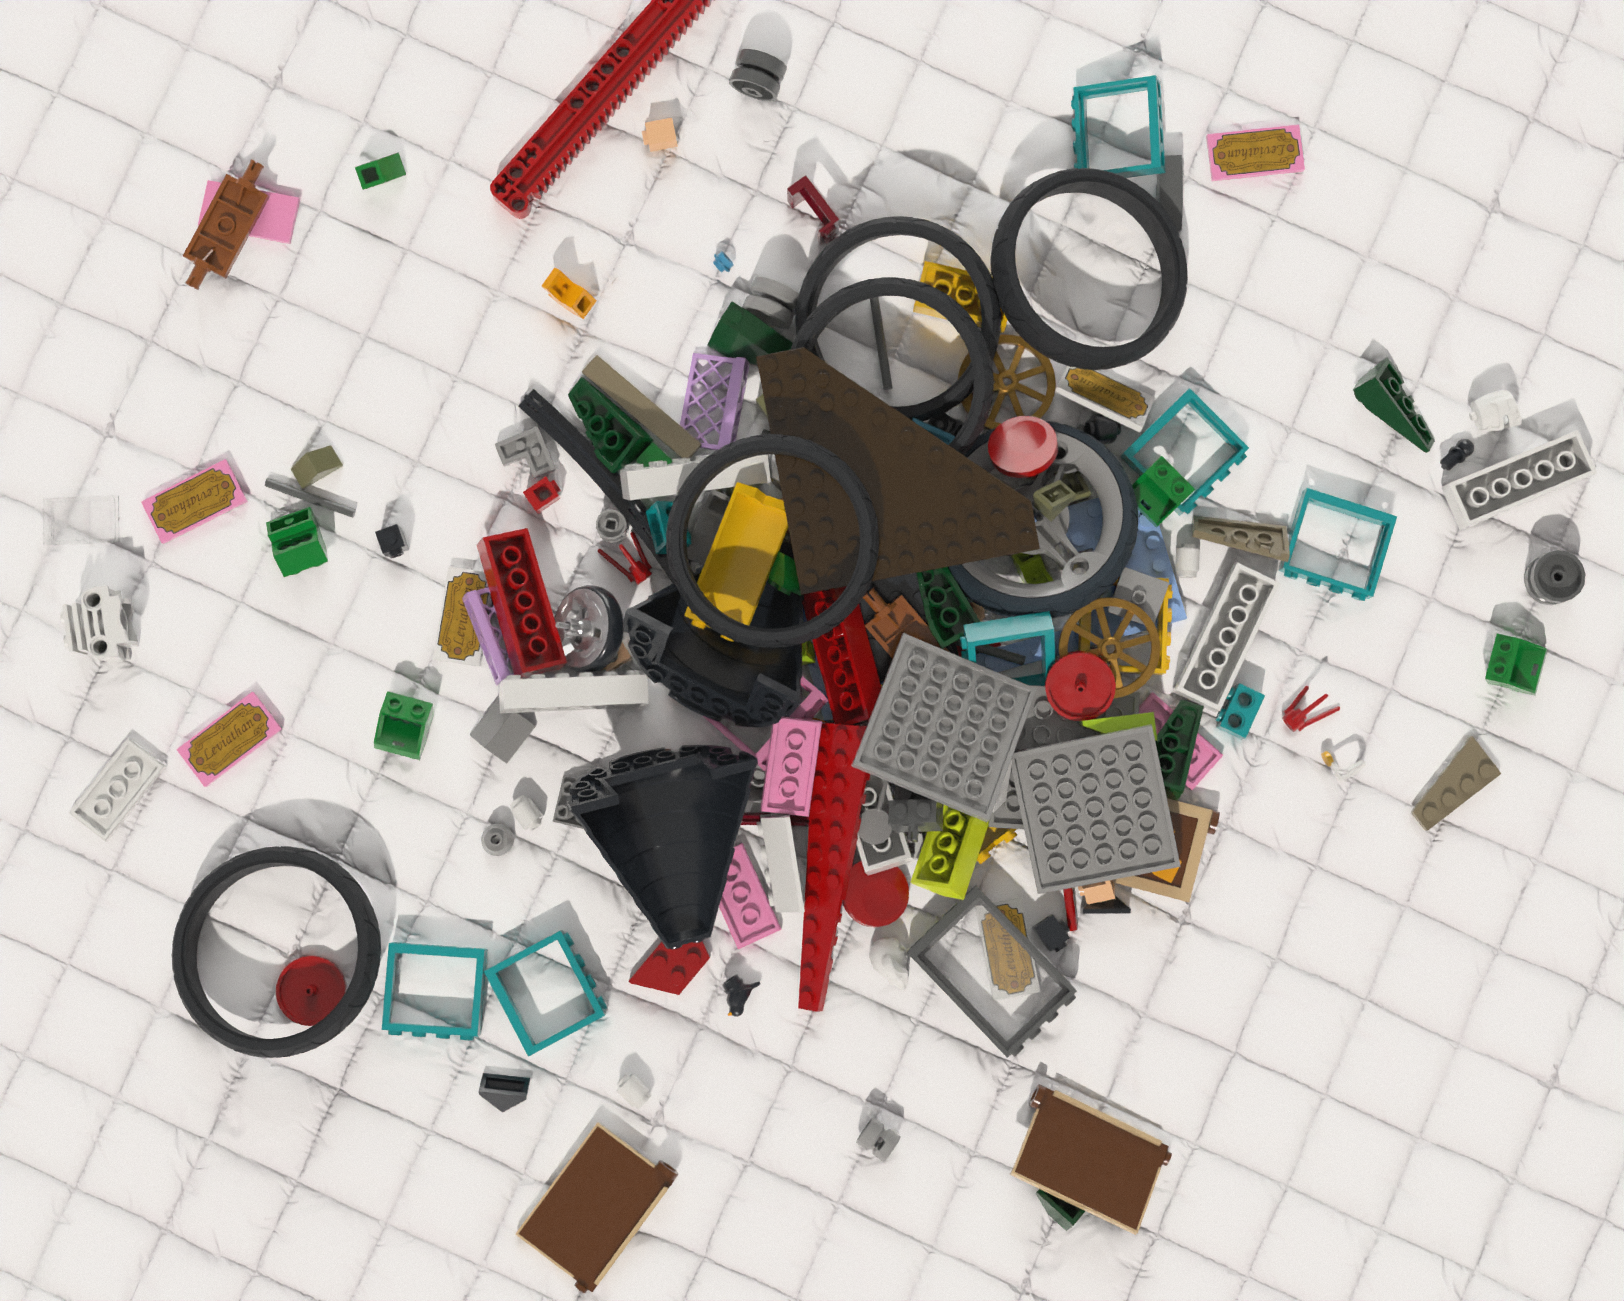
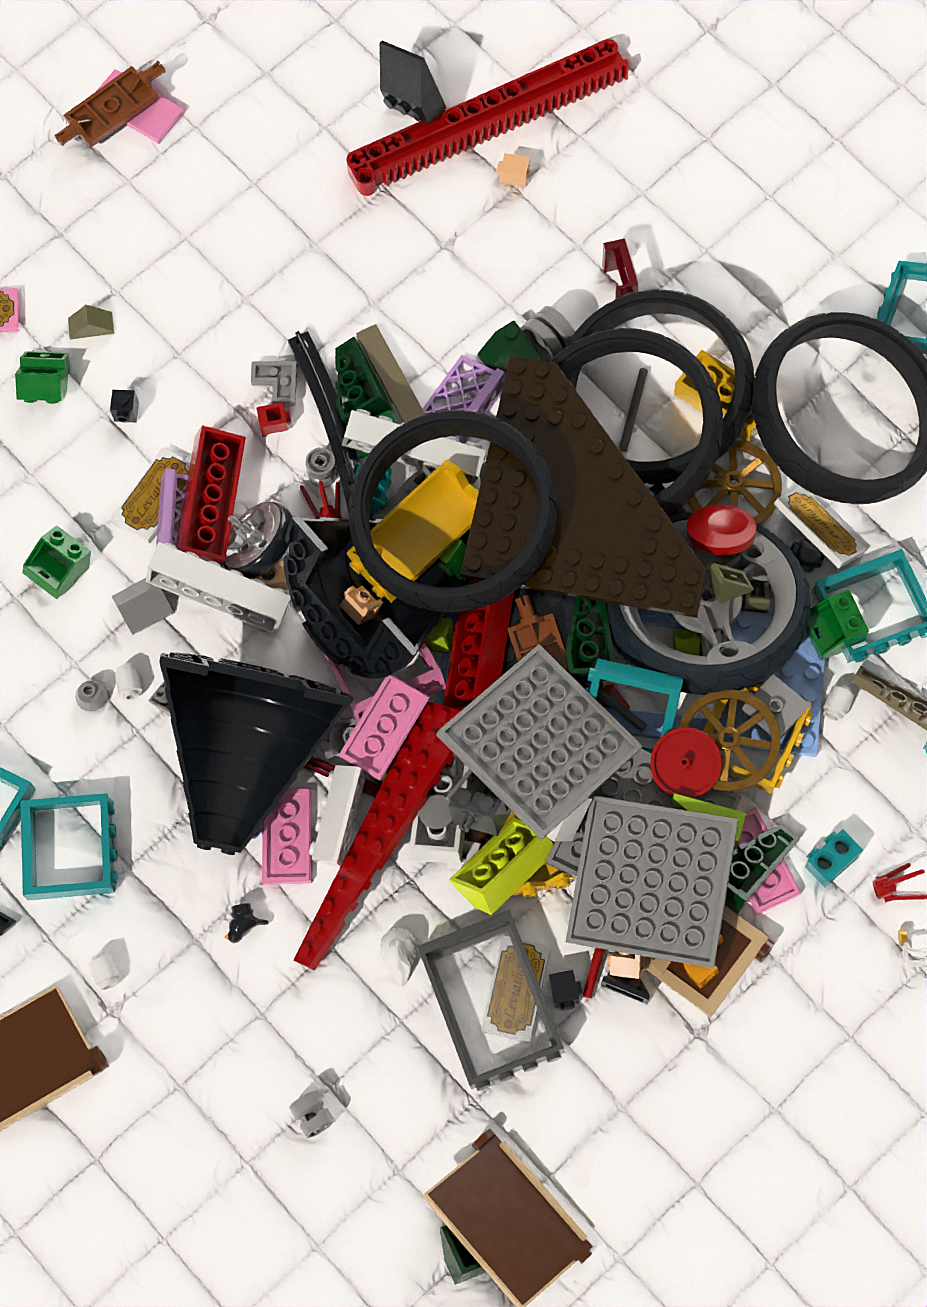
camera: 30 degrees right, 15 degrees down
dark grey bar [264,478,356,518] -> none
green slope [354,152,407,190] -> none
light orange brick [541,267,597,319] -> none
red wing [628,941,710,995] -> none
dark azure plate [713,251,734,272] -> none
dark grey wheel [729,49,787,101] -> none
red piece [842,860,909,928] -> none
white brick [1173,562,1280,713] -> none
none -> light nougat brick [340,586,383,625]
none -> black slope [379,40,447,125]

